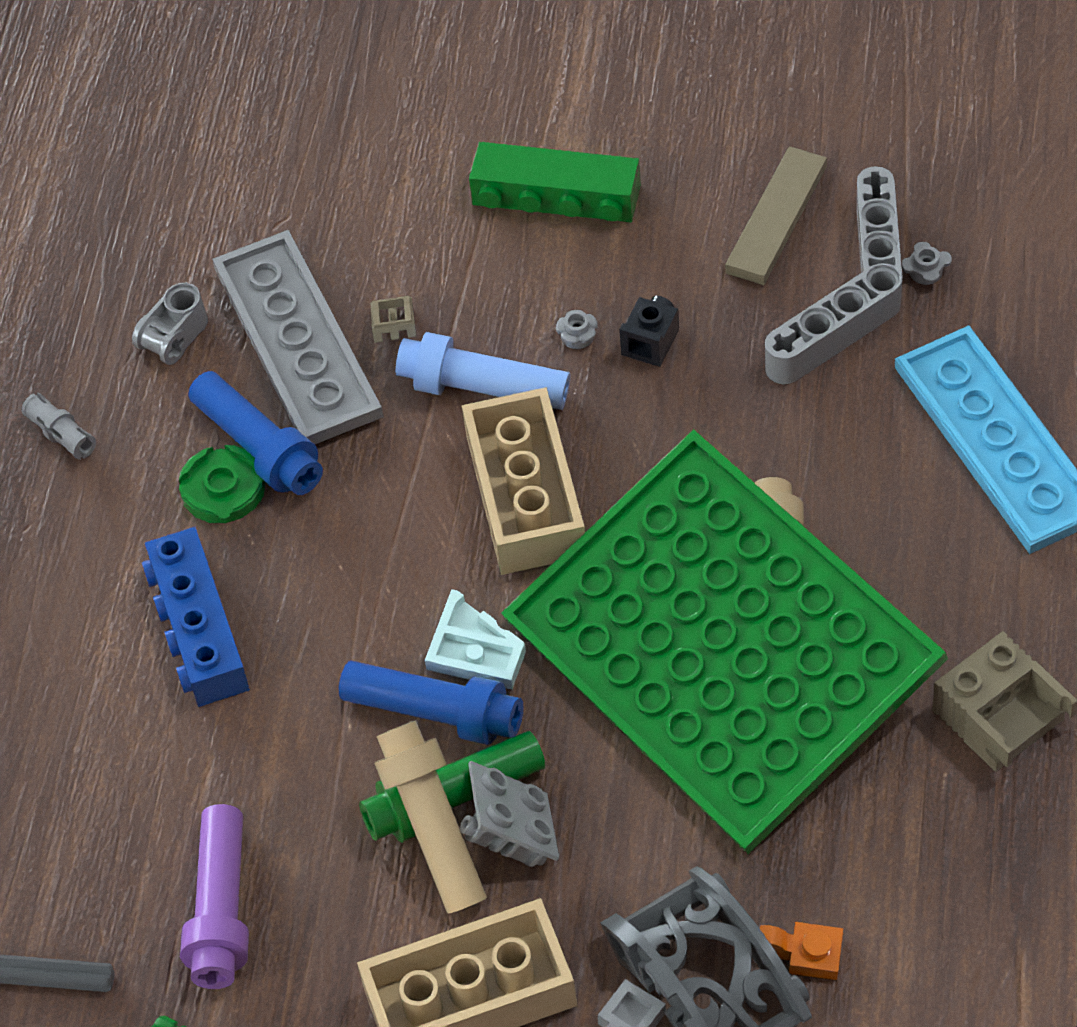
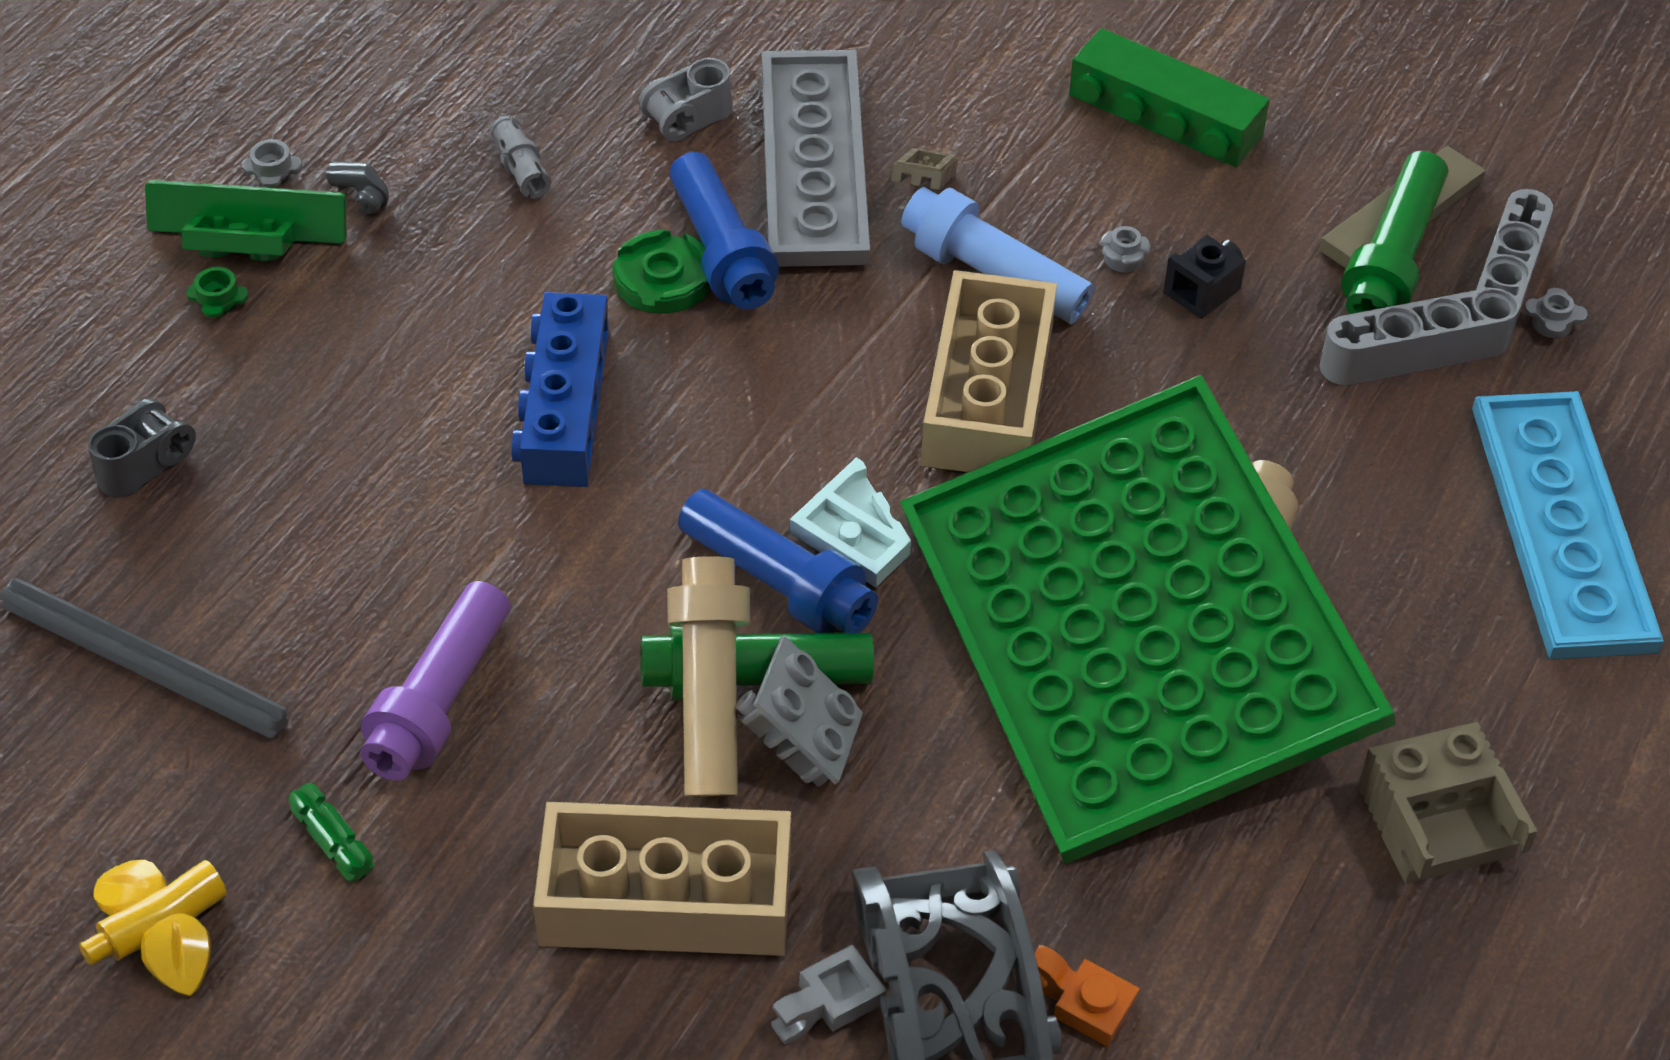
camera: 15 degrees right, 5 degrees down
none -> green piece [1341,151,1449,314]

